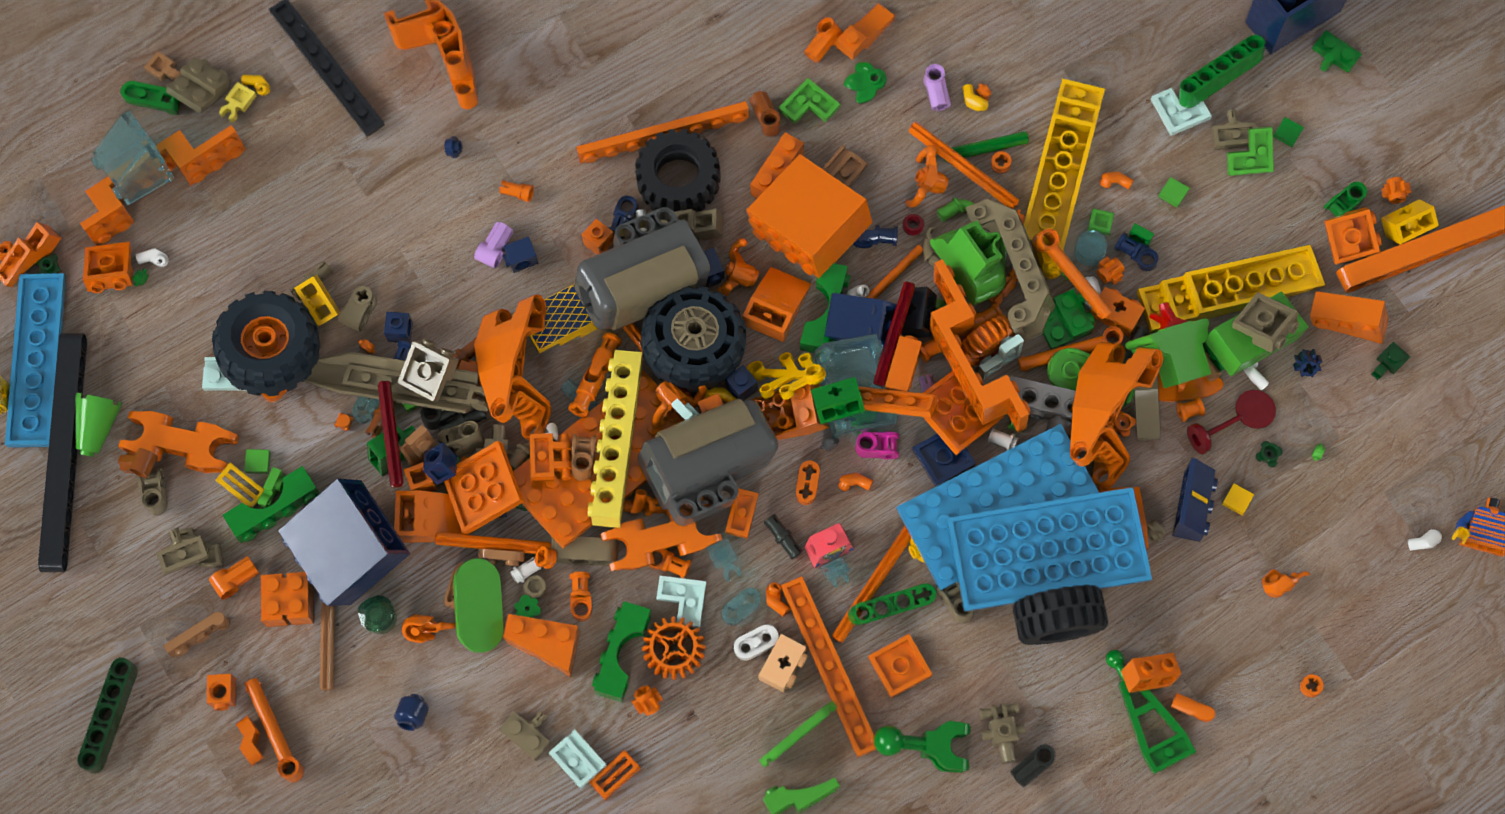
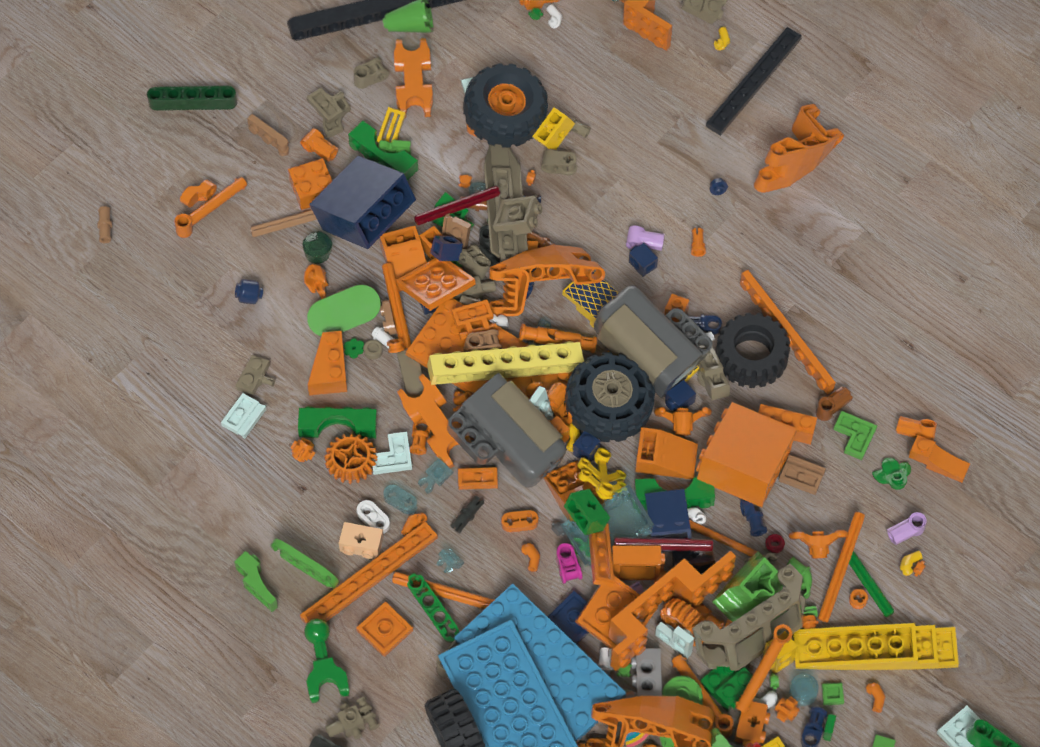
camera: 70 degrees right, 10 degrees down
dark orange piece [118,448,158,478] -> none
orange brick [207,674,236,711] -> none
light yellow plate [219,82,257,123] -> none
bright green tile [244,449,271,474] -> none
dark blue brick [384,312,413,343] -> none
orange connector [569,572,592,622] -> none
orange tile [589,750,641,801] -> none
coral torso [804,523,854,569] -> none

